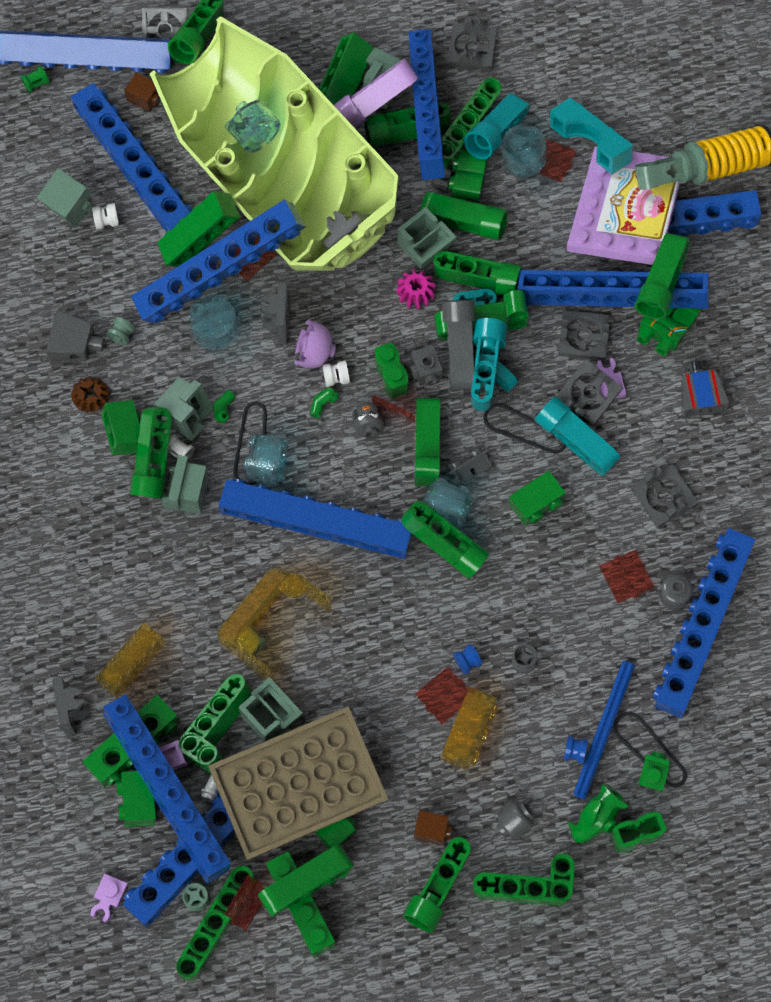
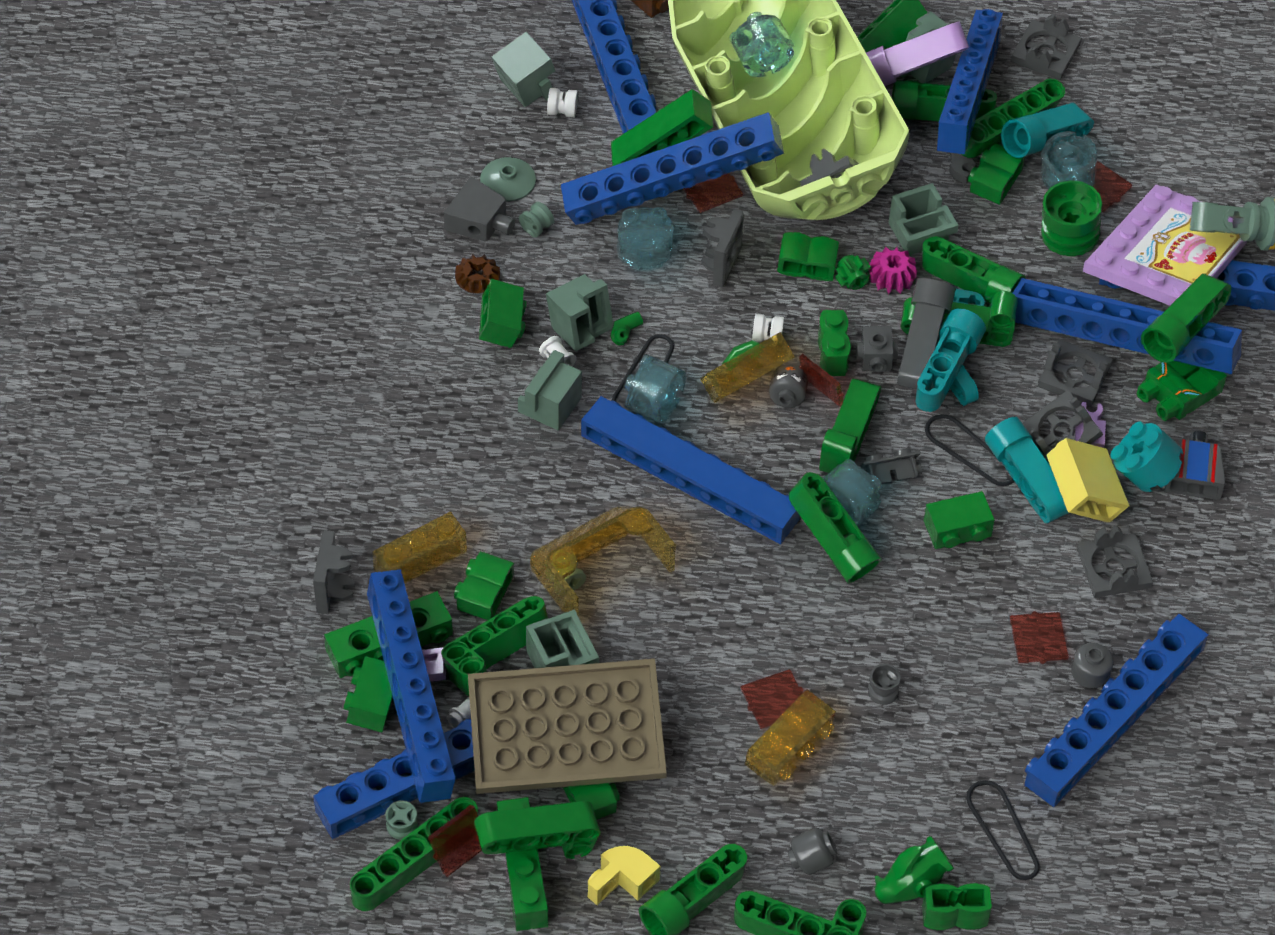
camera: 15 degrees right, 15 degrees down
lavender plate [90,874,128,923] -> none
green beam [130,407,172,499] -> none
lavender cylinder [294,320,336,369] -> none
reddish brown brick [414,810,453,846] -> none
green beam [419,192,508,241] -> none
blue wheel [453,644,482,675] -> none
teal arch [550,97,633,175] -> none
blue wheel [564,735,588,764] -> none
blue axle [573,661,635,799] -> none
green bracket [638,752,671,792] -> none
none -> green brick [454,551,514,620]
none -> sand green dish [480,157,536,202]
none -> light yellow brick [588,846,660,905]
none -> clear yellow brick [700,332,795,403]
none -> green brick [777,232,839,281]
none -> green gear [835,255,871,290]
none -> green wheel [1041,180,1102,257]
none -> light yellow brick [1046,438,1129,522]
none -> teal brick [1110,421,1183,492]

